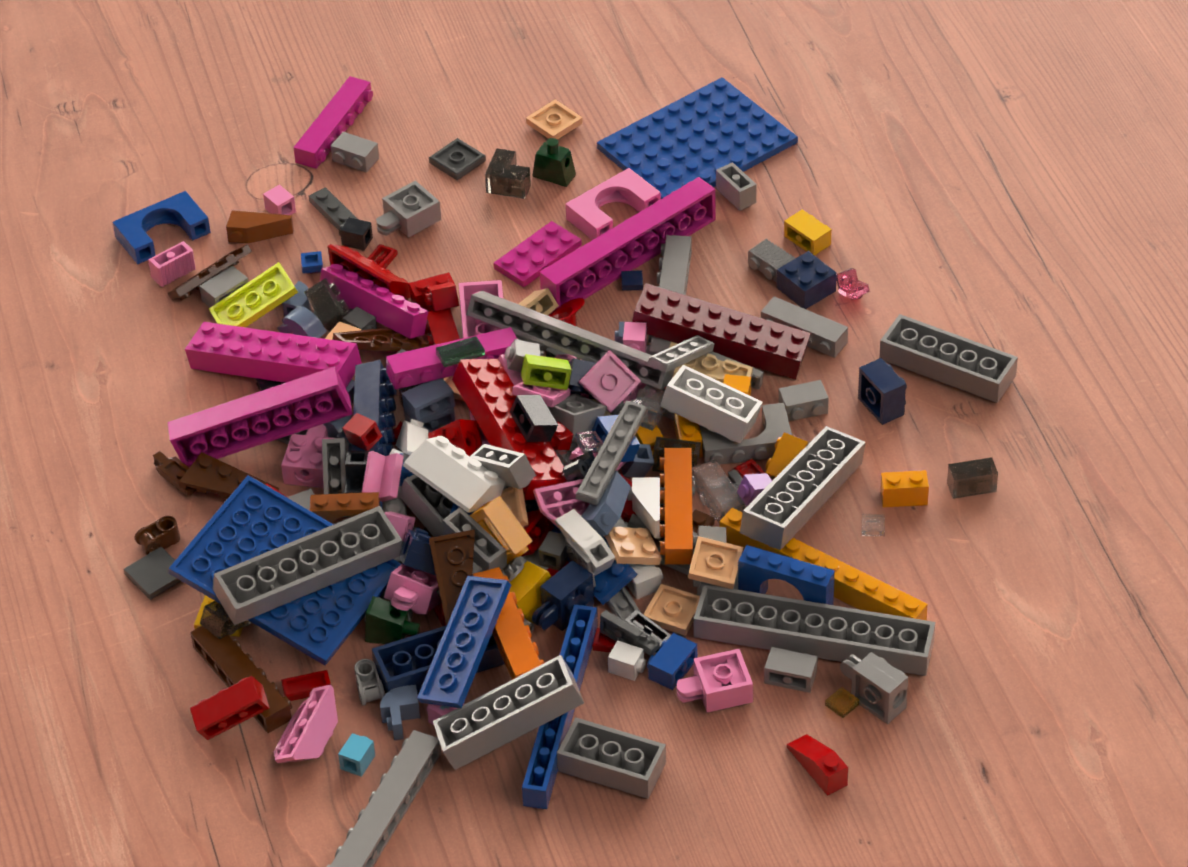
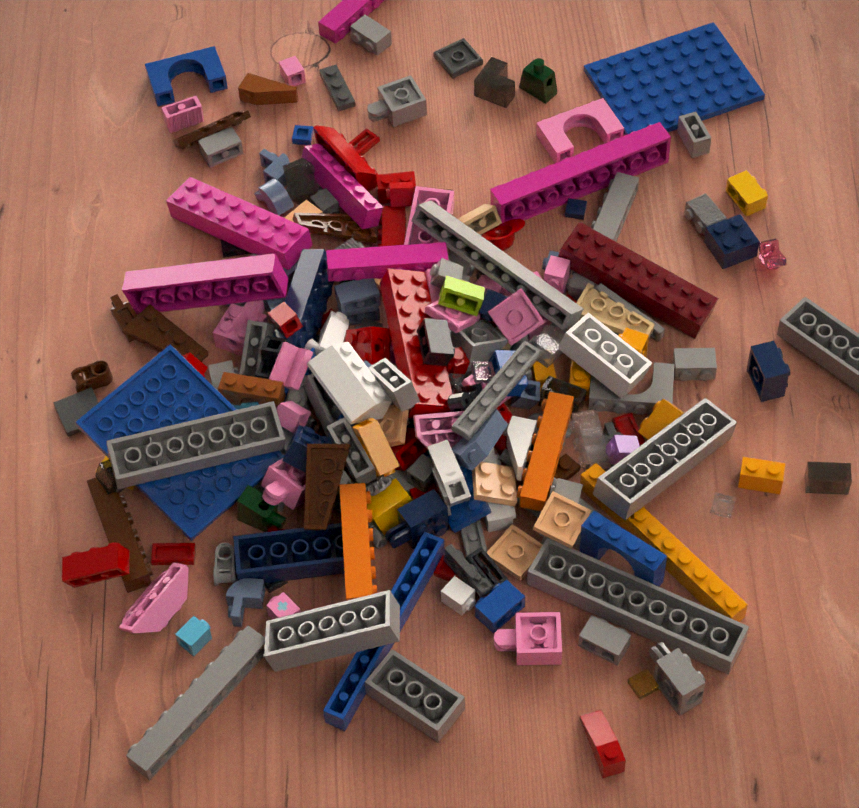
camera: 15 degrees right, 10 degrees up
neon yellow plate [209,262,298,328] -> none
black brick [339,217,373,251] -> none
blue plate [417,576,511,708] -> none
clear green tile [436,336,485,367] -> none
dark pink plate [494,221,582,288] -> none
light nougat plate [526,100,583,140] -> none
light grey tile [648,335,714,373] -> none
light grey brick [761,296,848,358] -> none

